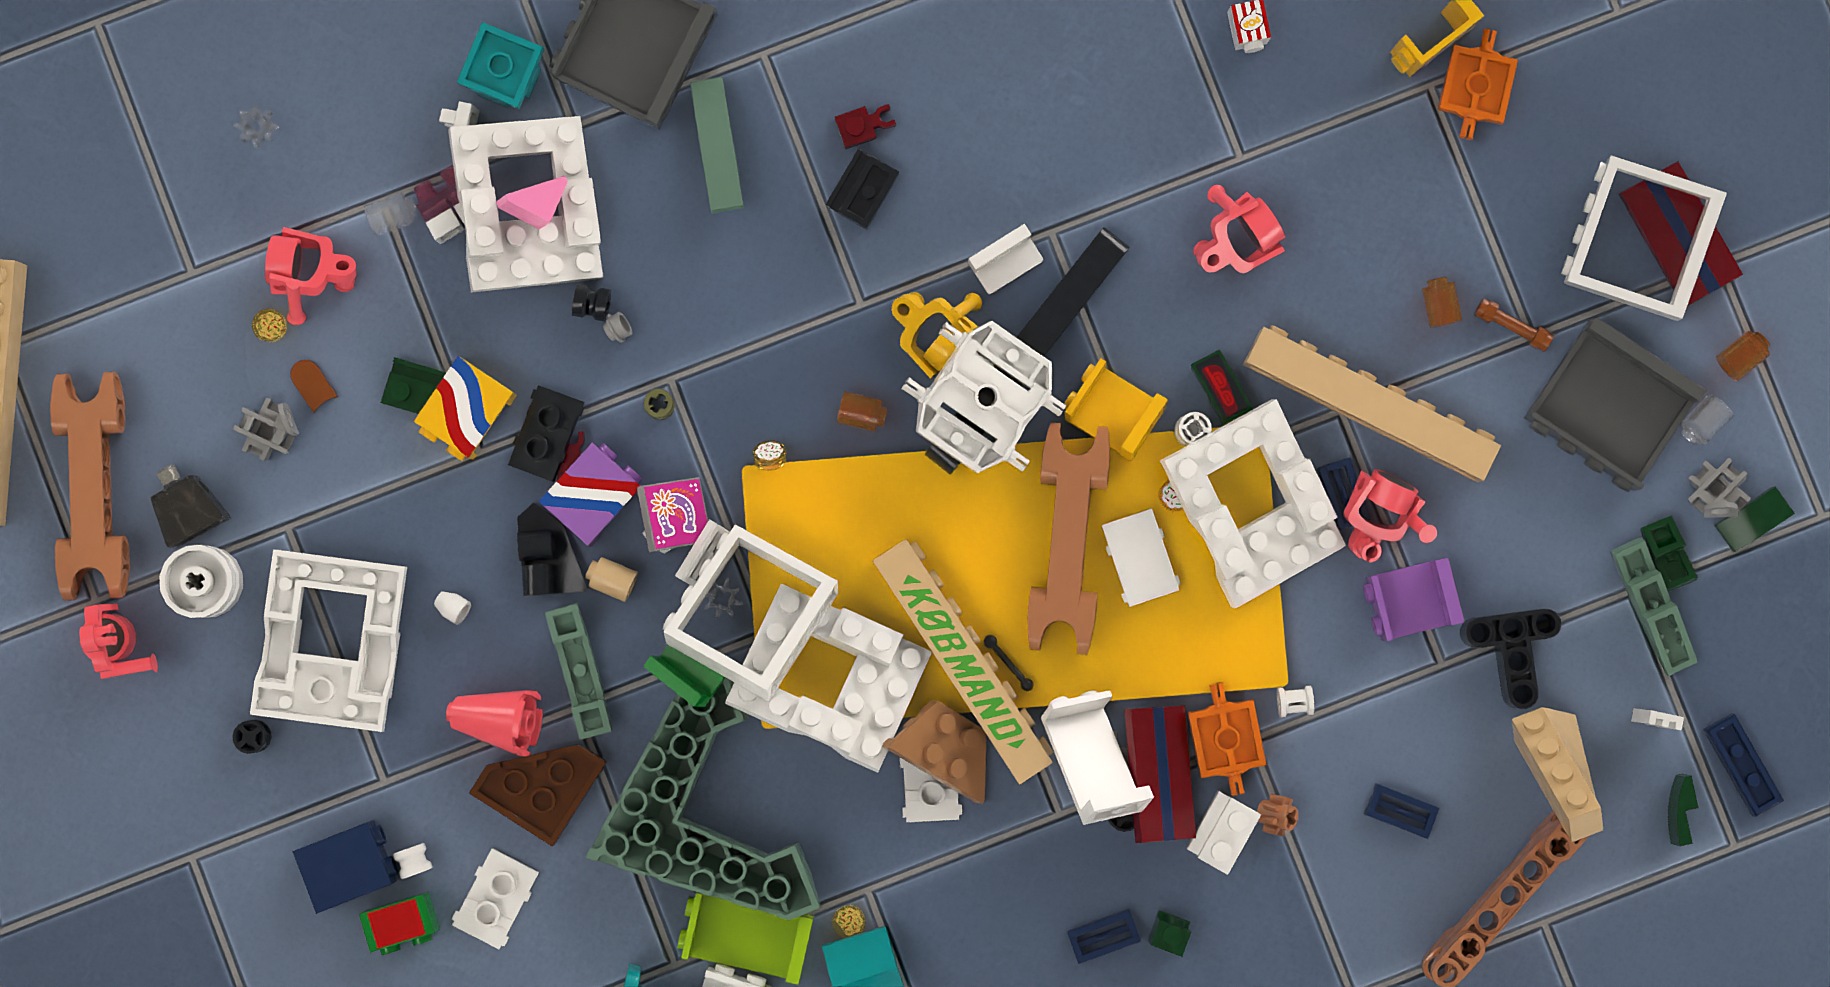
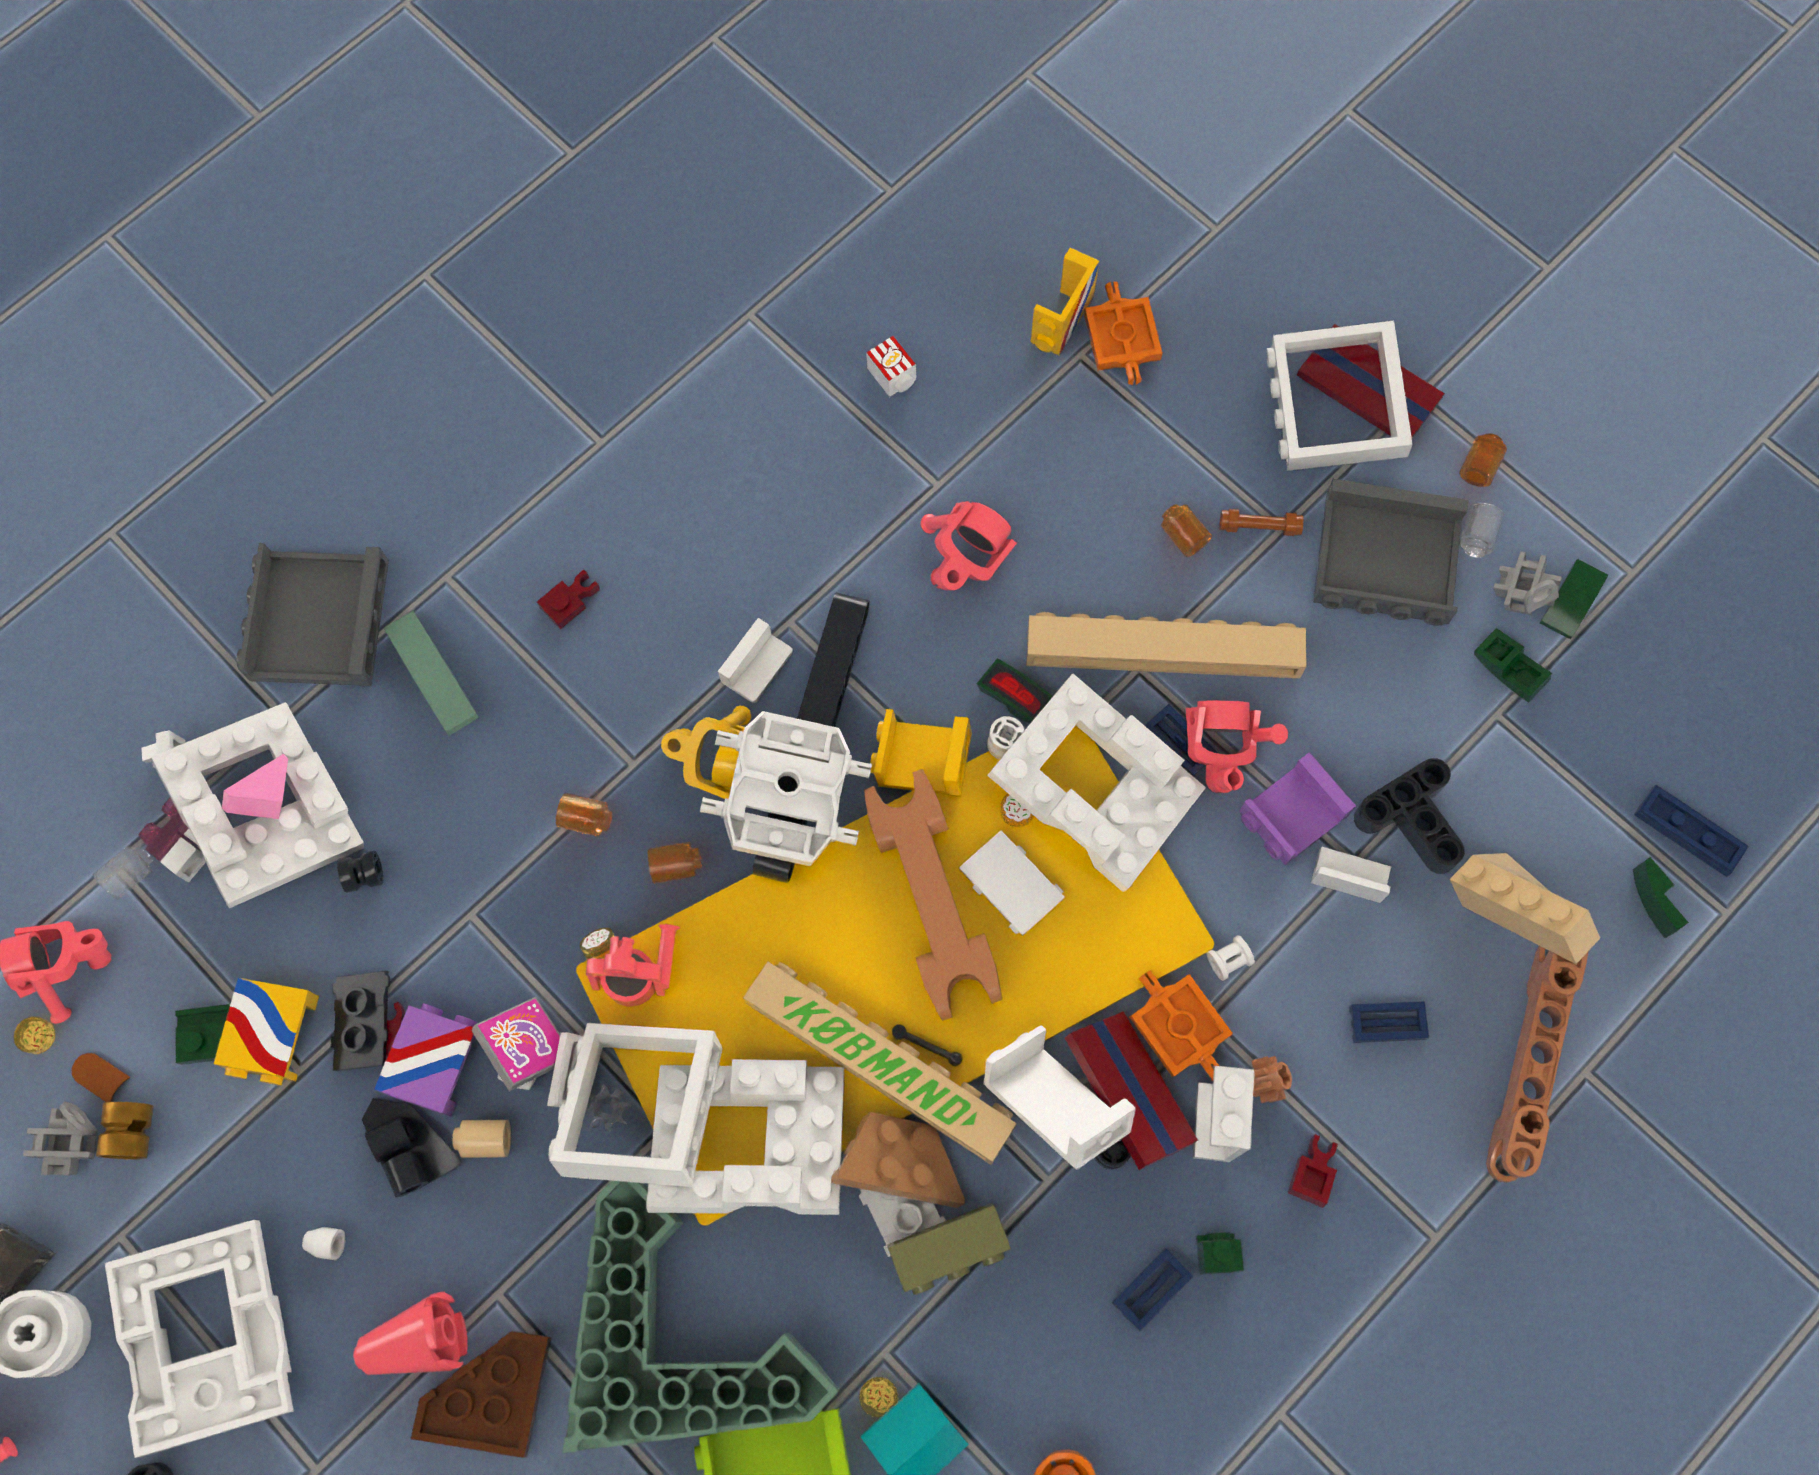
camera: 20 degrees left, 15 degrees down
teal panel [457,22,544,109] -> none
sand green slope [545,603,612,740] -> none
light grey plate [603,312,632,343] -> none
olive bush [643,388,675,420] -> none
green panel [643,645,726,707] -> none
black plate [825,148,899,230] -> none
sand green slope [1610,537,1698,676] -> none
white tile [1631,708,1684,730] -> none
none -> pearl gold wheel [96,1102,154,1160]
none -> clear orange brick [556,793,612,837]
none -> coral piece [585,924,680,1007]
none -> olive brick [887,1203,1011,1295]
none -> dark red plate [1287,1134,1338,1208]
none -> white panel [1311,847,1391,903]

